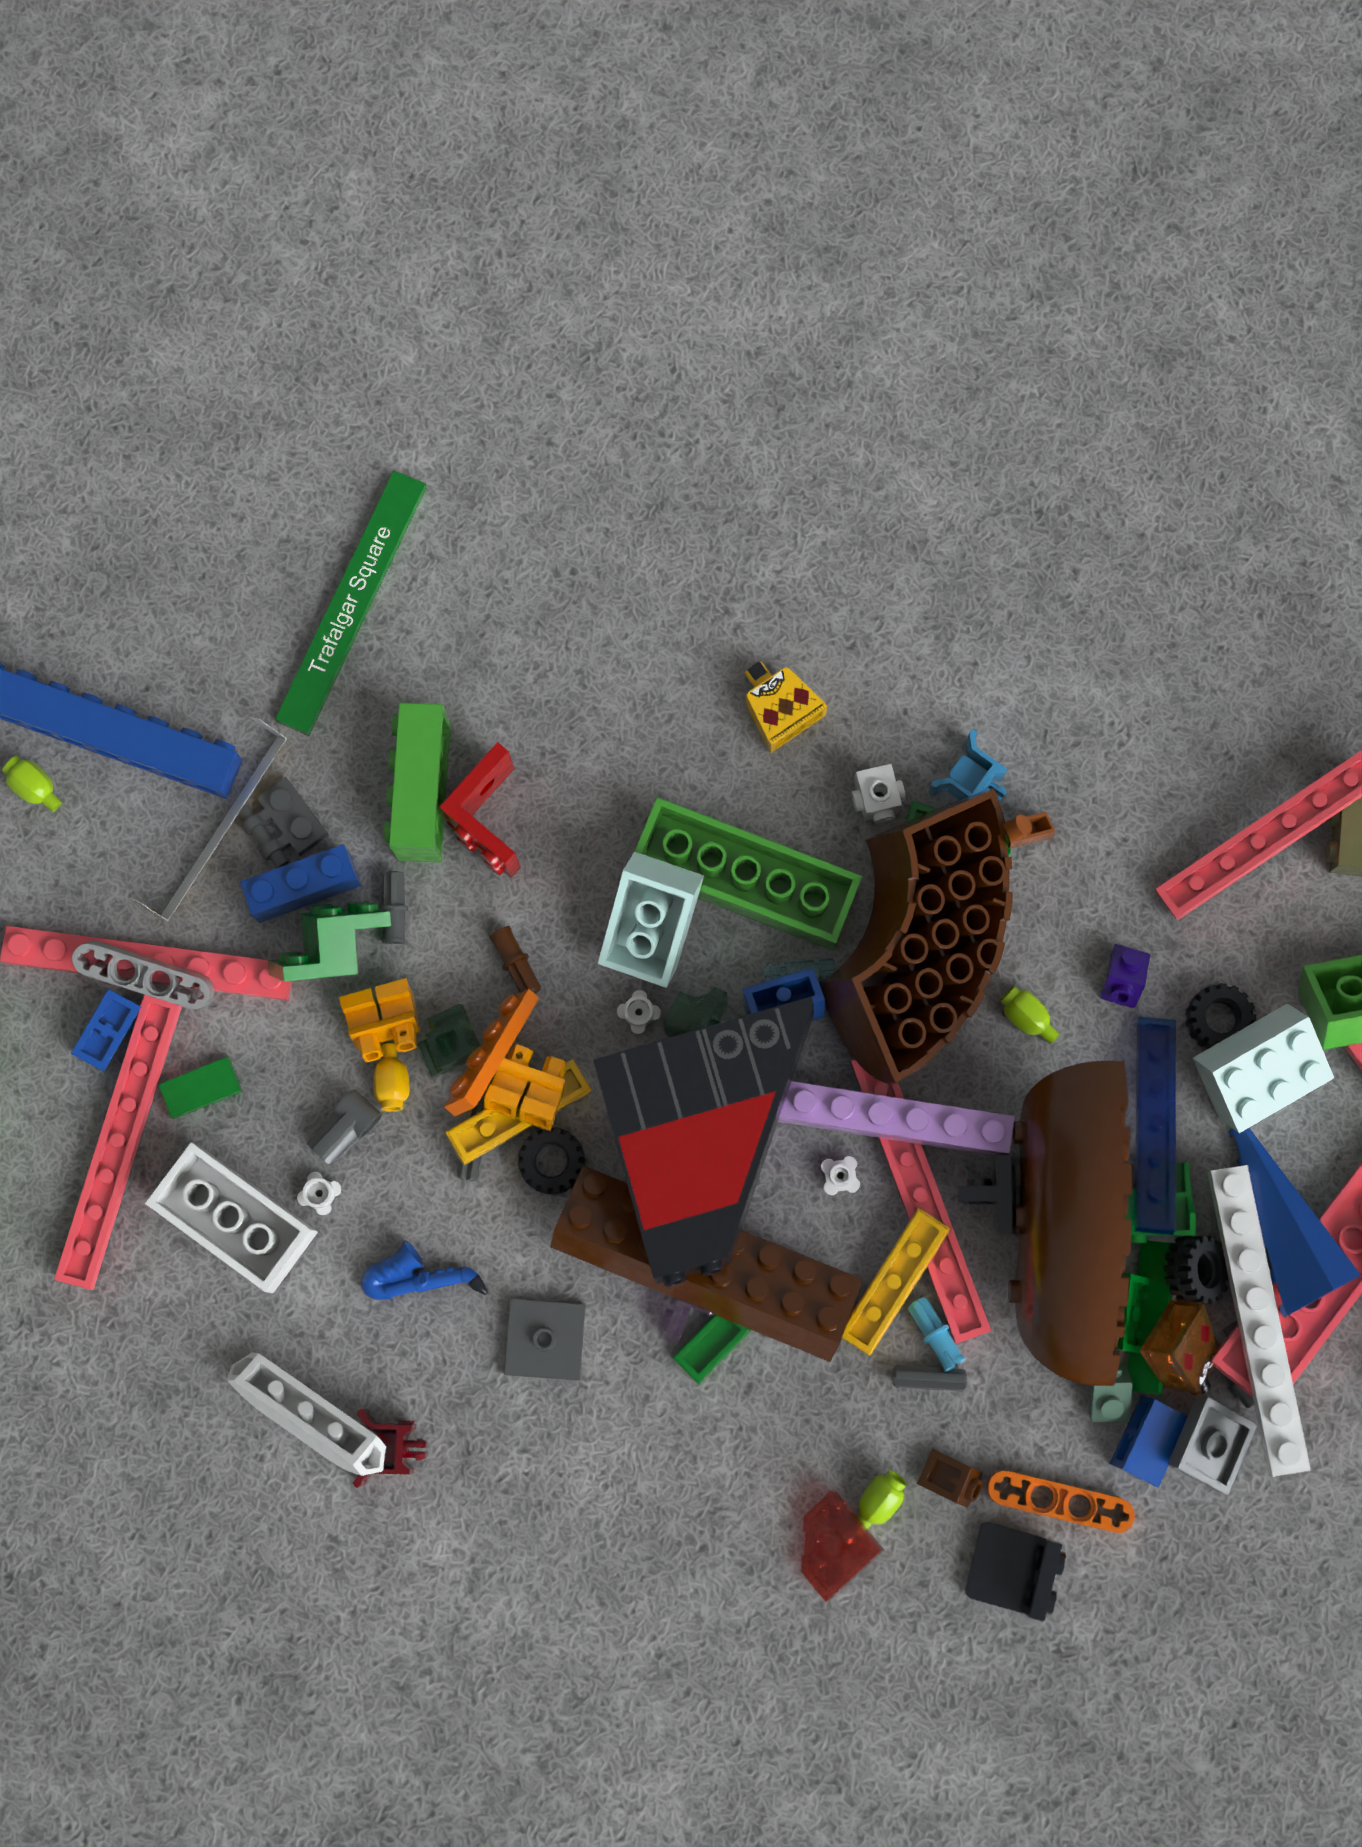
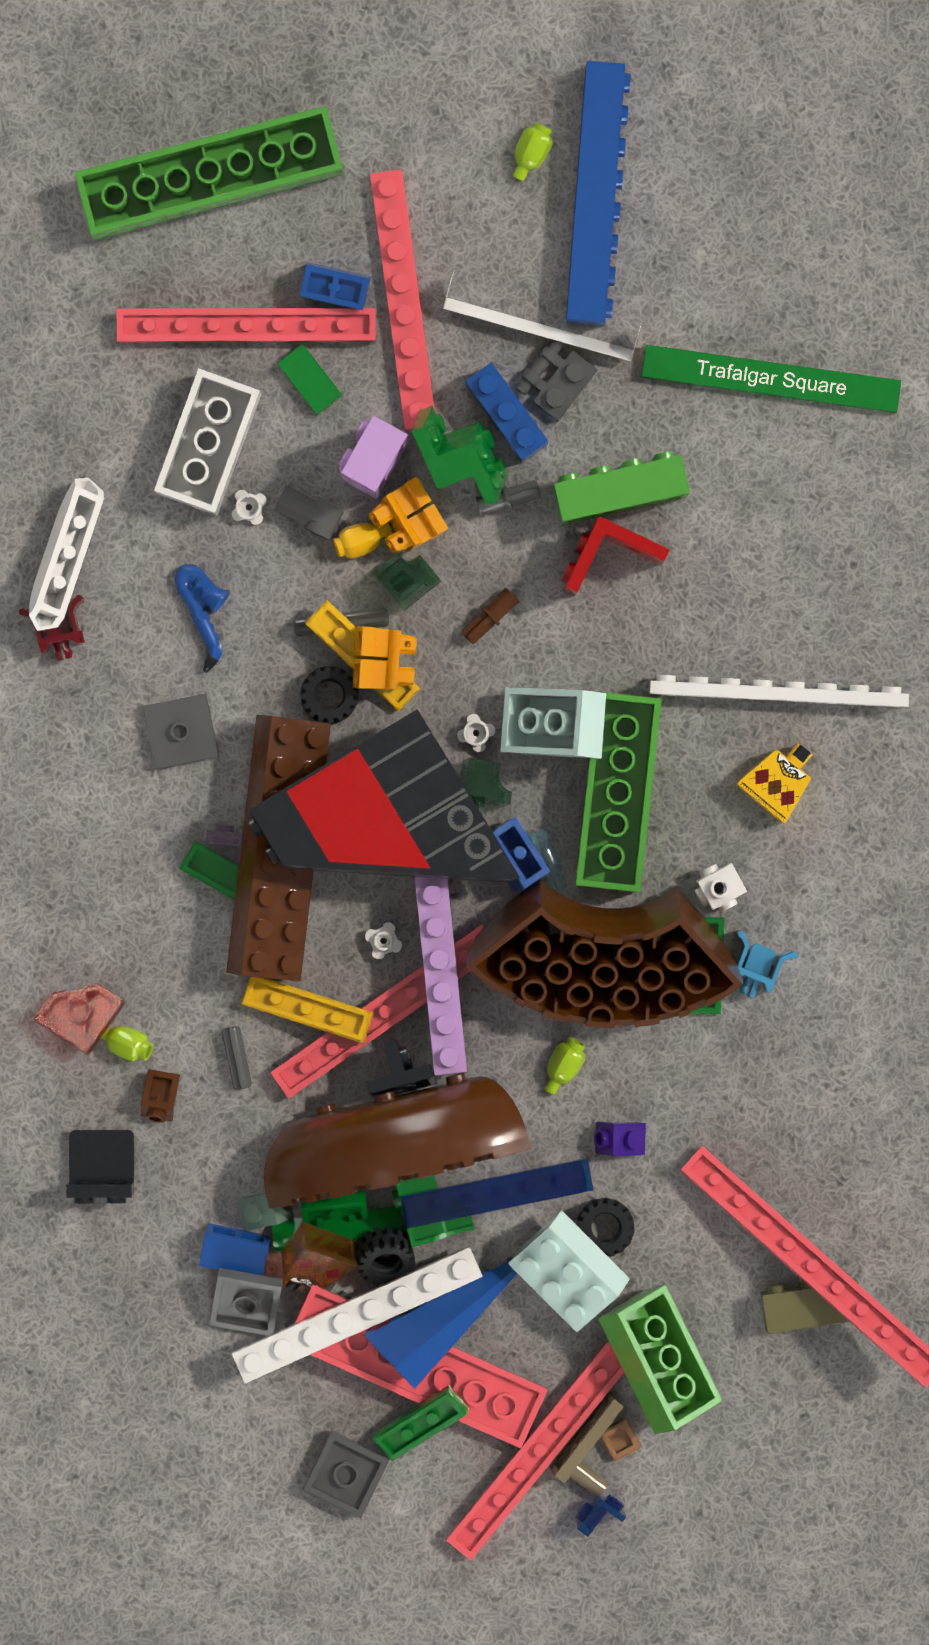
camera: 70 degrees right, 10 degrees up
light grey beam [72,940,215,1009] -> none
orange plate [444,989,539,1116] -> none
medium azure axle [908,1297,966,1372] -> none
orange beam [986,1470,1135,1533] -> none
dark orange piece [1002,812,1056,849] -> none
none -> lavender brick [339,415,408,499]
none -> white plate [648,675,909,708]

